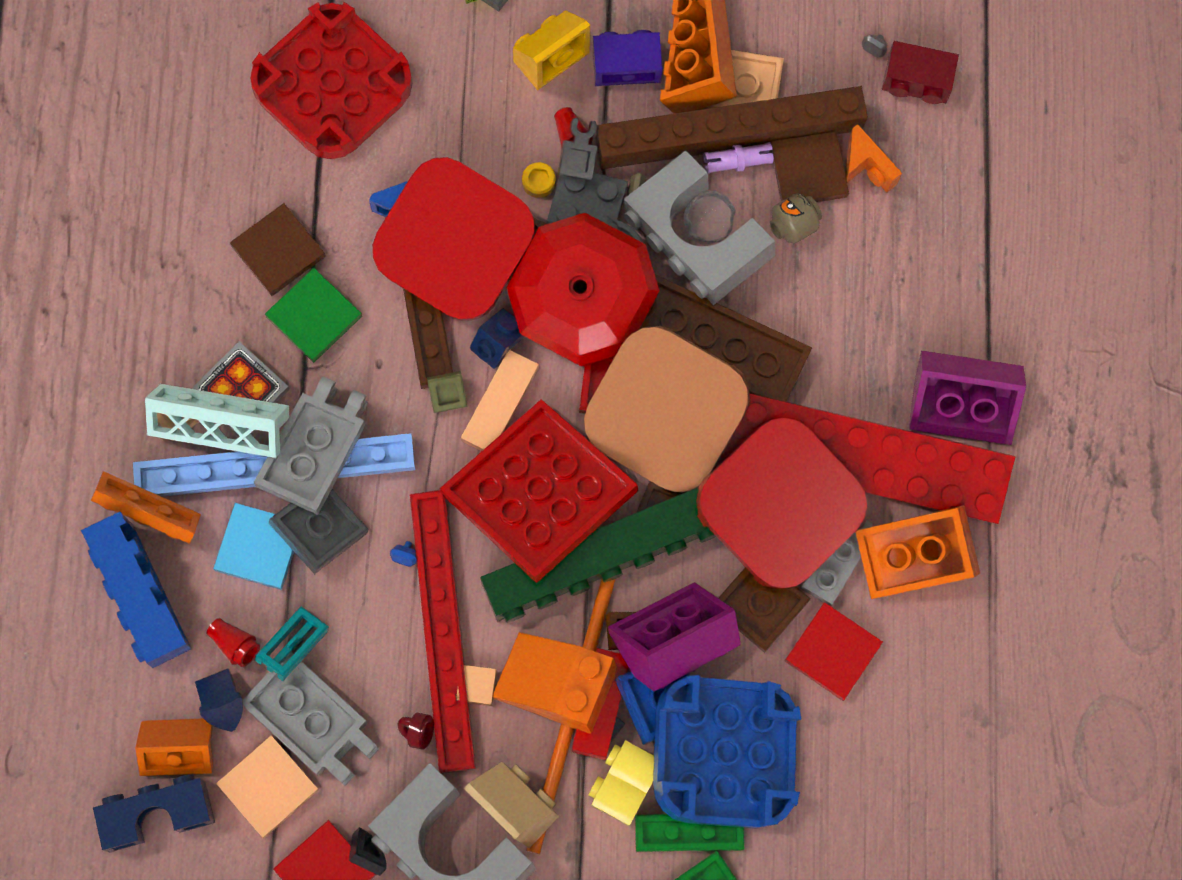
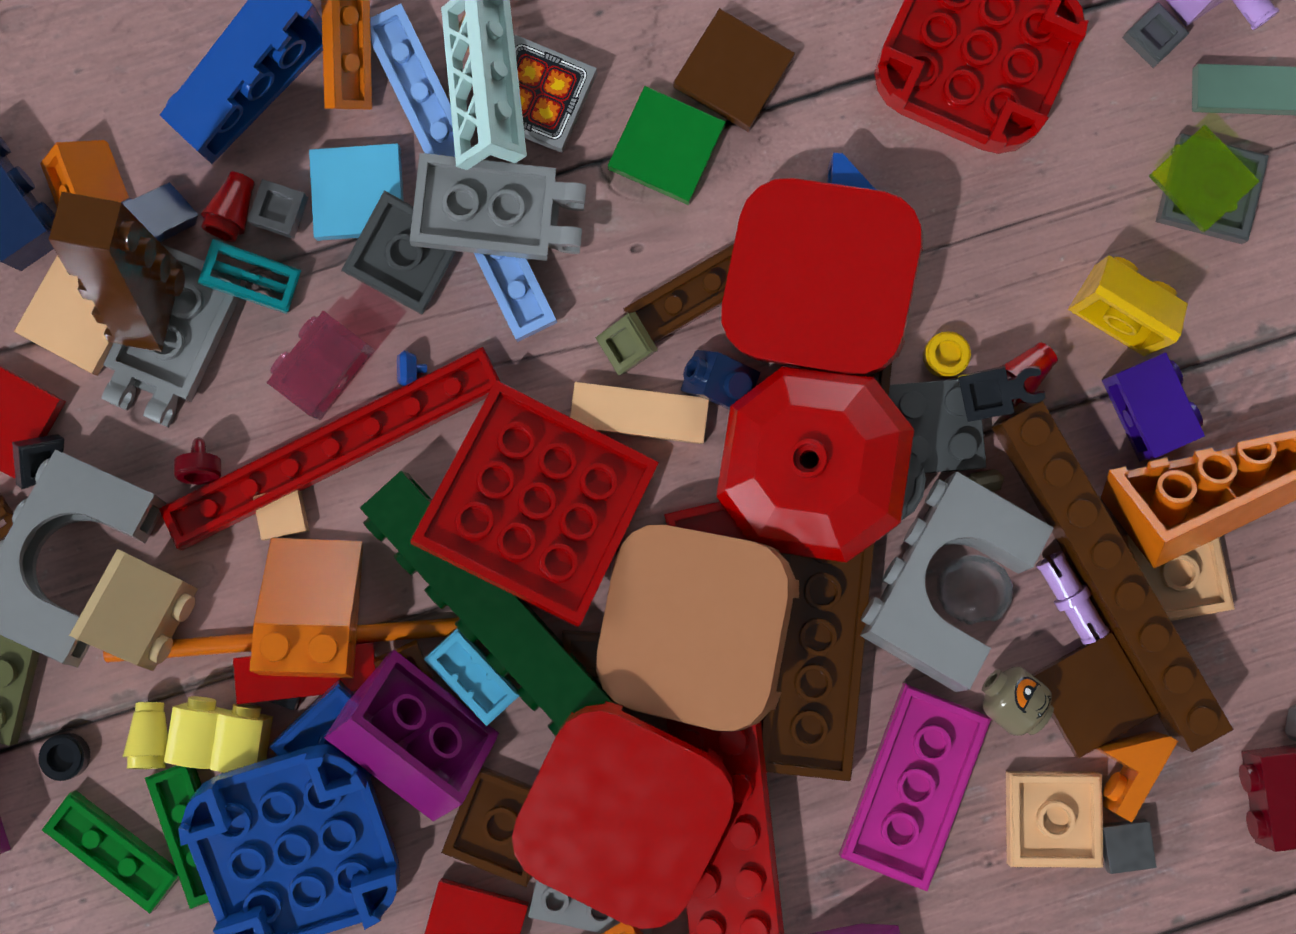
camera: 80 degrees right, 10 degrees up
none -> reddish brown wedge [49,192,185,352]
none -> light yellow cone [123,702,168,769]
none -> flat silver plate [247,179,309,239]
none -> clear pink brick [266,311,375,420]
none -> medium azure plate [424,628,519,726]
none -> dark pink tile [839,683,991,892]
none -> light nougat tile [1006,771,1103,868]
none -> flat silver tile [1103,819,1157,874]

